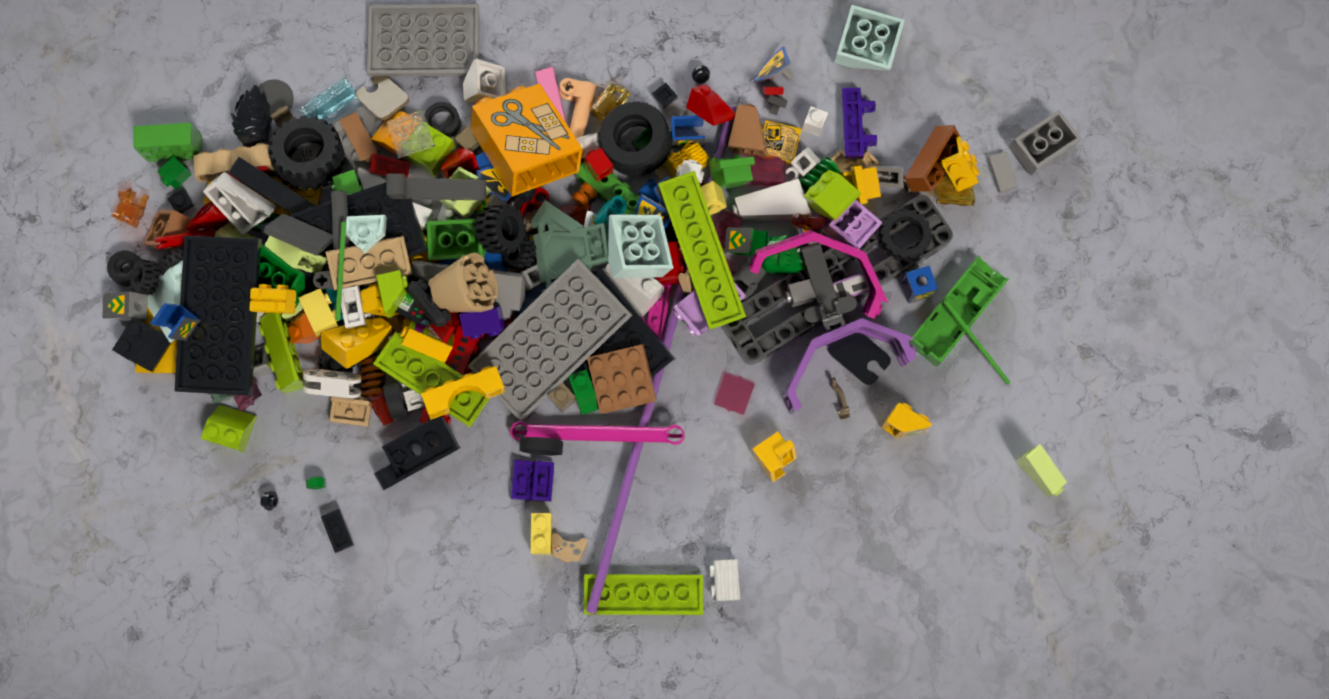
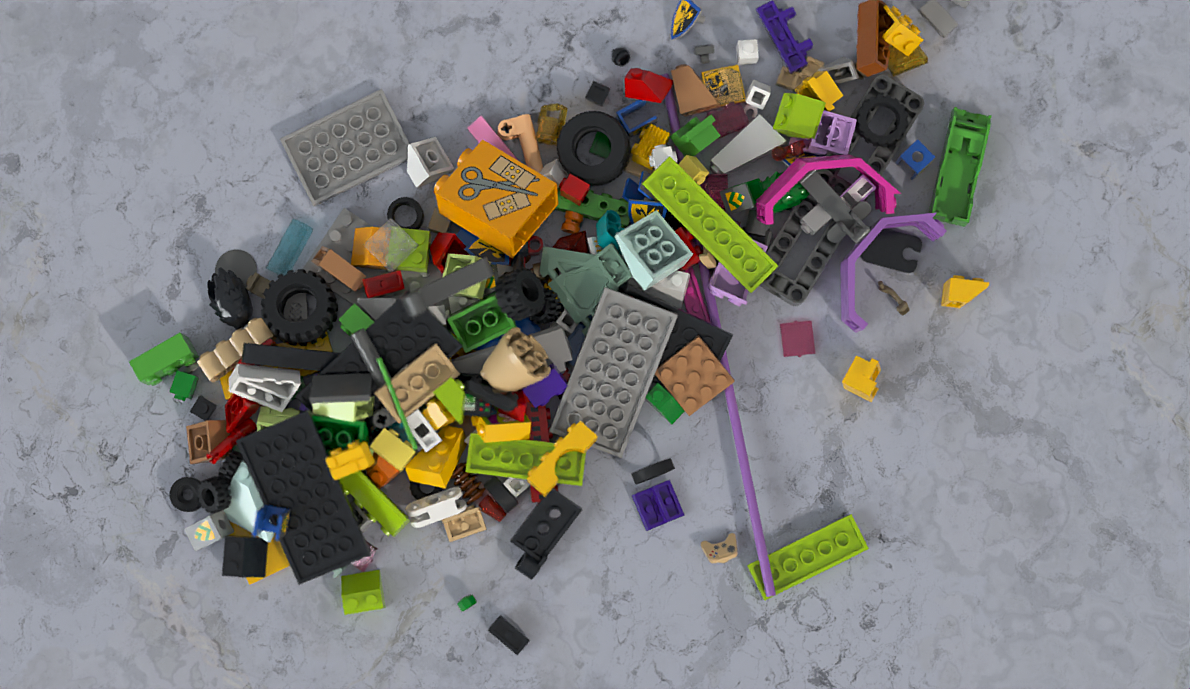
camera: 25 degrees left, 5 degrees up
clear orange animal [111,188,149,228] -> none
black plate [260,491,278,511] -> none
light aqua plate [346,215,387,254] -> none
piece [355,76,409,120] -> none
dark pink piece [510,422,685,445] -> none
light yellow brick [531,513,553,555] -> none
dark tan brick [548,382,576,413] -> none
white brick [710,559,740,602] -> none
red tile [762,86,784,95] -> none
green piece [799,157,841,193] -> none
bright green axle [944,301,1010,384] -> none
yellowish green slope [1016,444,1067,497] -> none

